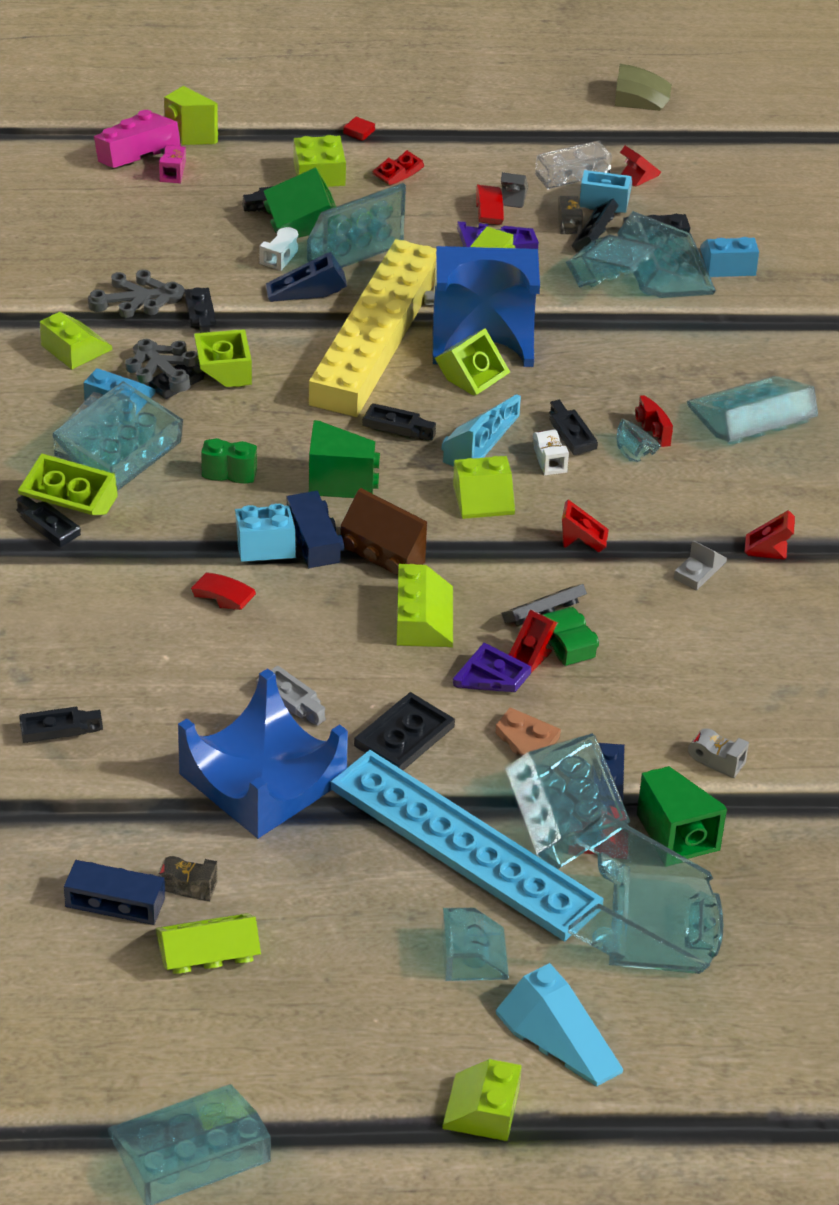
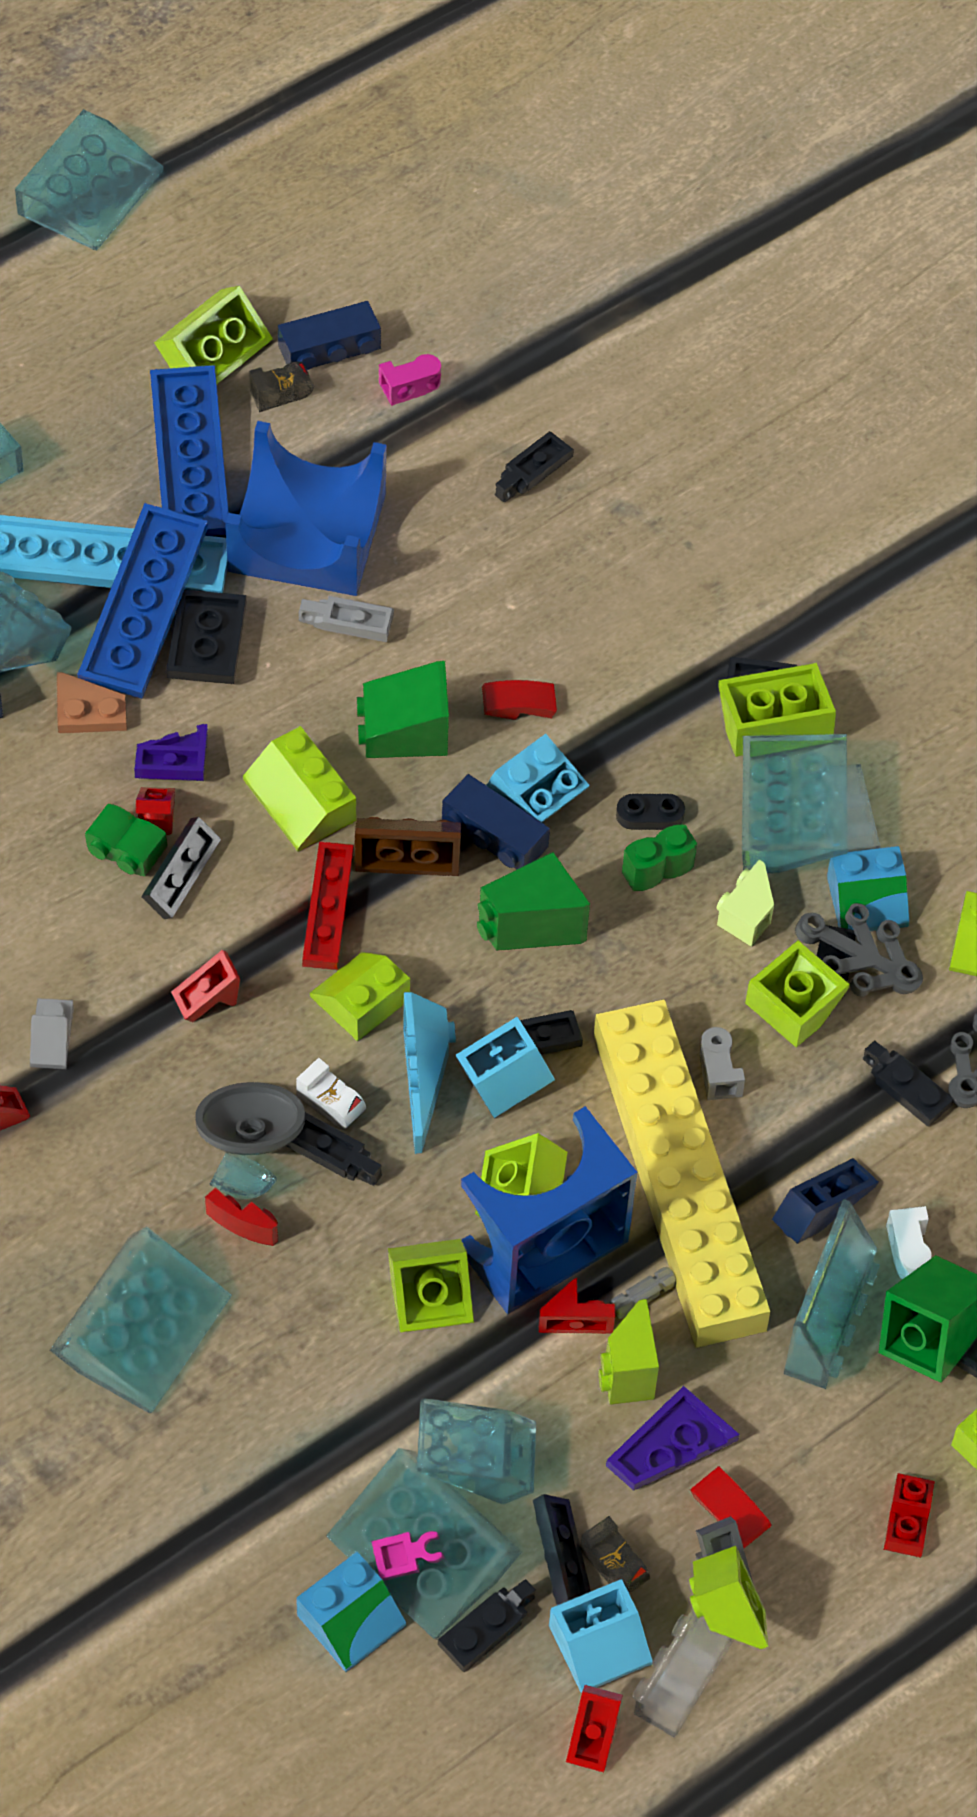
camera: 145 degrees right, 15 degrees up
none -> blue plate [77,503,208,699]
none -> blue plate [150,365,229,536]
none -> dark grey dish [195,1082,305,1155]
none -> red plate [302,841,354,970]
none -> green slope [357,661,449,758]
none -> dark pink plate [371,1531,444,1581]
none -> dark pink leg [379,354,441,406]
none -> lime slope [388,1239,474,1333]
none -> medium azure slope [456,1017,555,1118]
none -> black plate [616,794,685,830]
none -> lime slope [689,1546,769,1649]
none -> light grey leg [699,1027,745,1100]
none -> yellowish green slope [716,860,774,947]

